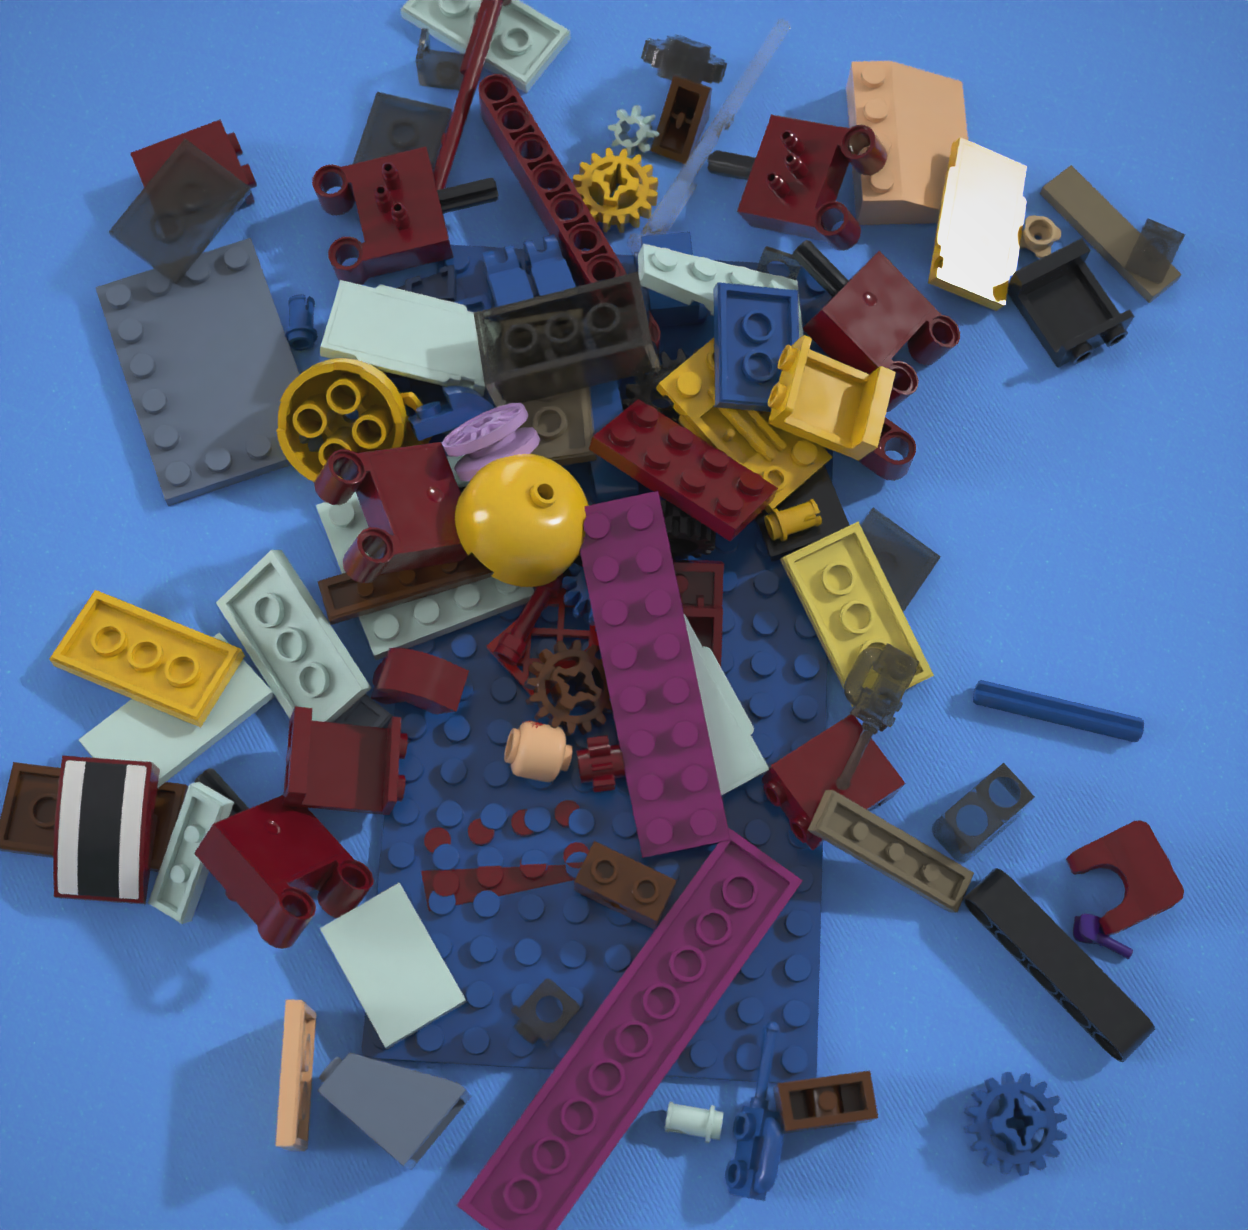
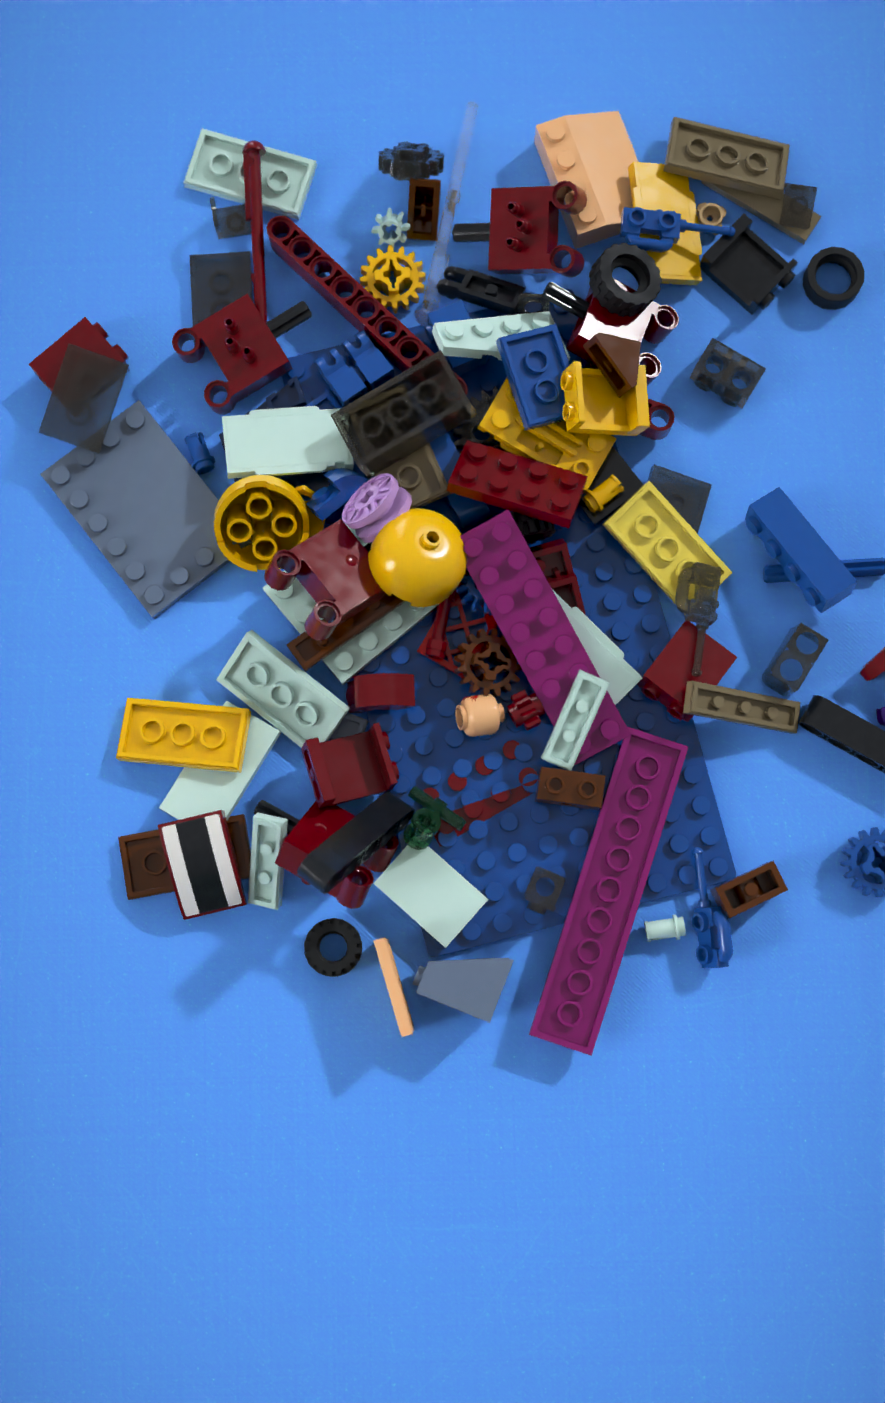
camera: 15 degrees left, 10 degrees up
none -> black beam [297,791,415,894]
none -> black tyre [304,918,362,977]
none -> clear green piece [403,786,466,850]
none -> black hinge [436,266,526,315]
none -> light aqua tile [541,669,610,771]
none -> reddish brown slope [583,332,641,398]
none -> black tyre [589,243,662,317]
none -> blue piece [620,207,736,252]
none -> dark tan tile [663,117,790,200]
none -> clear smoke brick [690,338,766,409]
none -> blue brick [745,487,857,613]
none -> black tyre [803,247,865,310]

